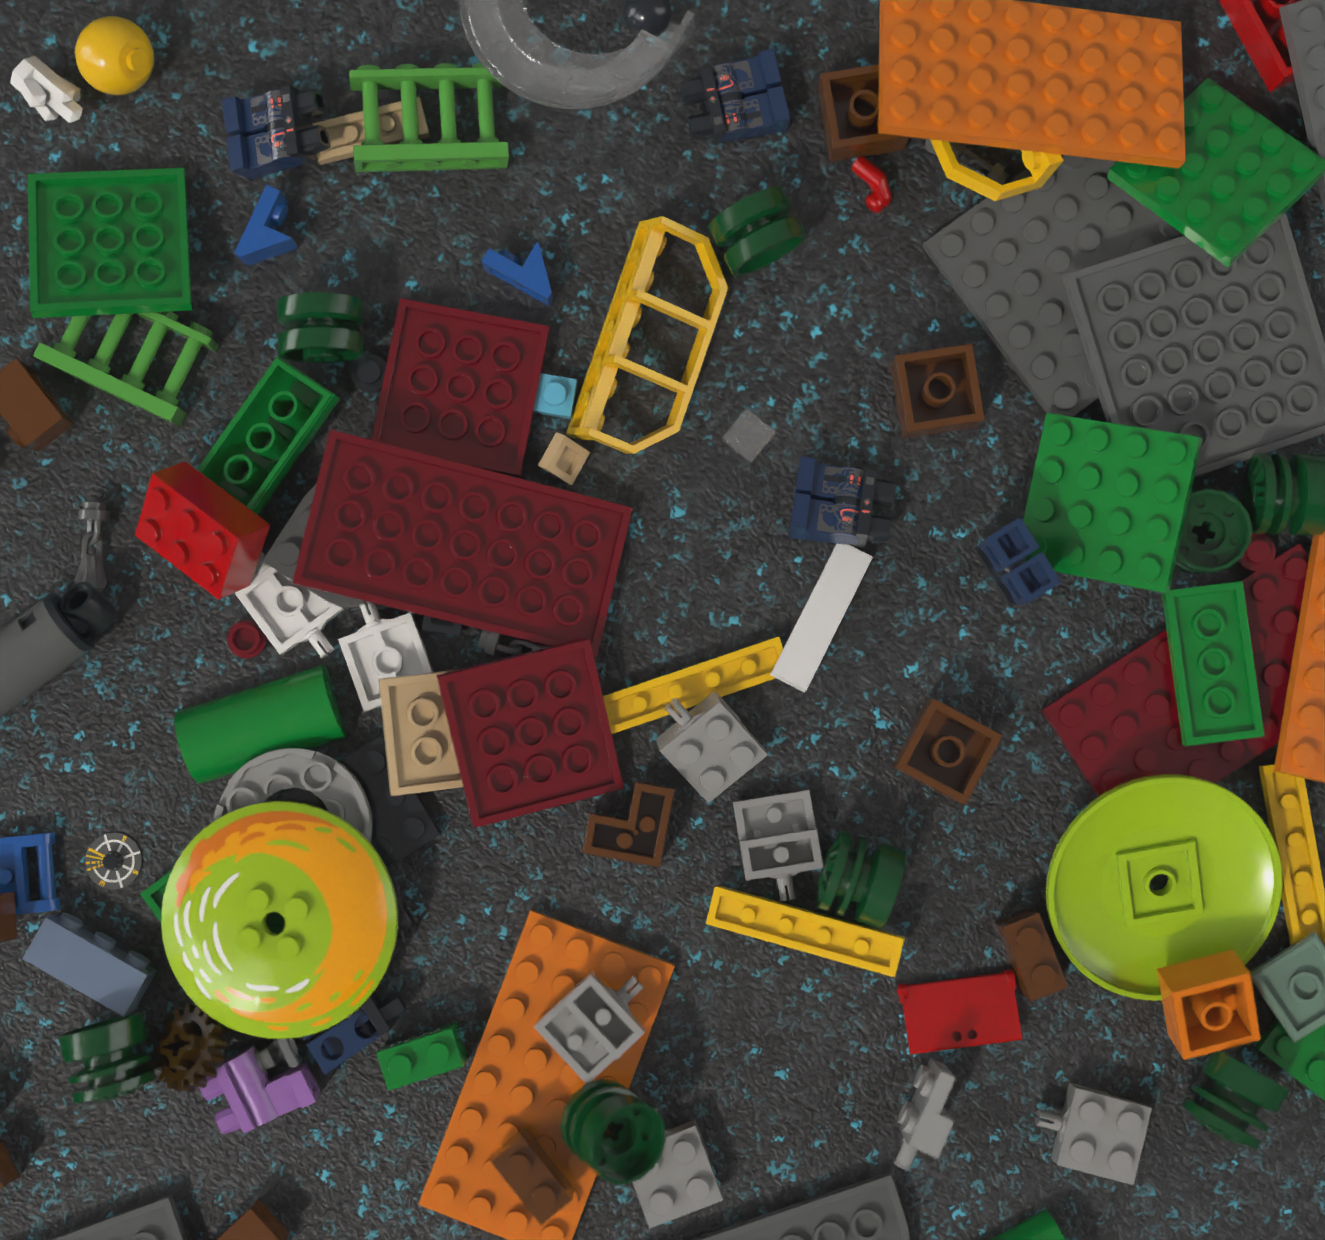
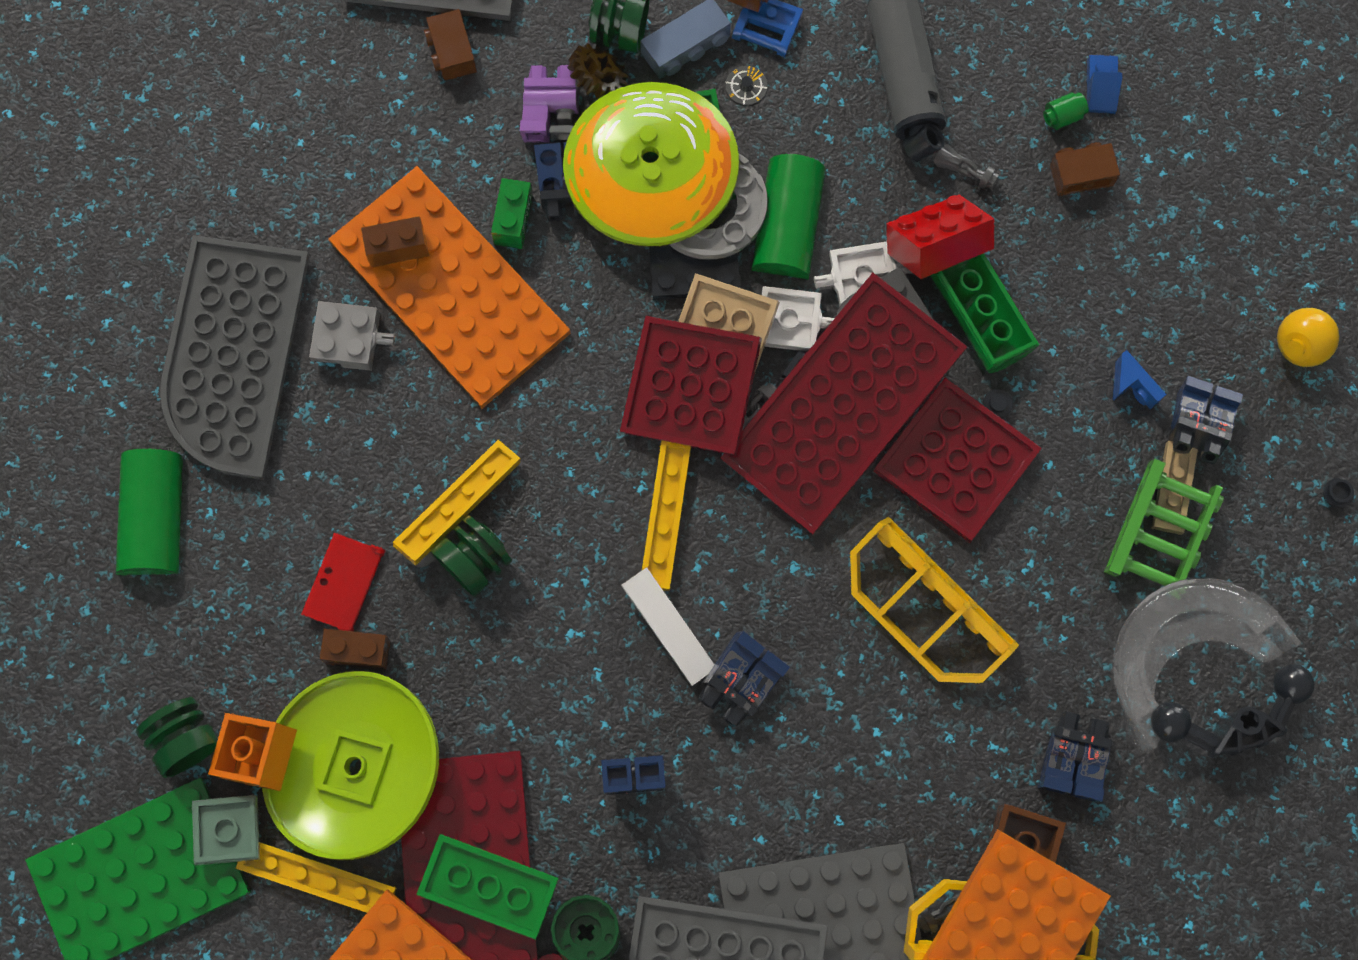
camera: 110 degrees right, 10 degrees down
white rock [10,56,83,123] -> none
green plate [28,168,192,318] -> none
bright green fence [33,312,219,427] -> none
dark red plate [227,620,267,659] -> none
dark green wheel [277,292,363,363] -> none
blue slope [481,241,554,307] -> none
medium azure plate [534,373,578,419] -> none
light grey plate [534,971,645,1084] -> none
tan plate [538,432,590,486] -> none
dark green wheel [560,1079,666,1184] -> none
reddish brown brick [582,781,674,867] -> none
light grey plate [656,691,768,803] -> none
dark green wheel [708,186,807,277] -> none
clear tile [722,408,776,463] -> none
light grey plate [733,790,823,901] -> none
red arm [851,156,892,213] -> none
reddish brown brick [890,344,985,439] -> none
reddish brown brick [891,698,1002,805] -> none
light grey plate [894,1058,956,1171] -> none
green plate [1023,413,1202,594] -> none
light grey plate [1035,1082,1152,1185] -> none

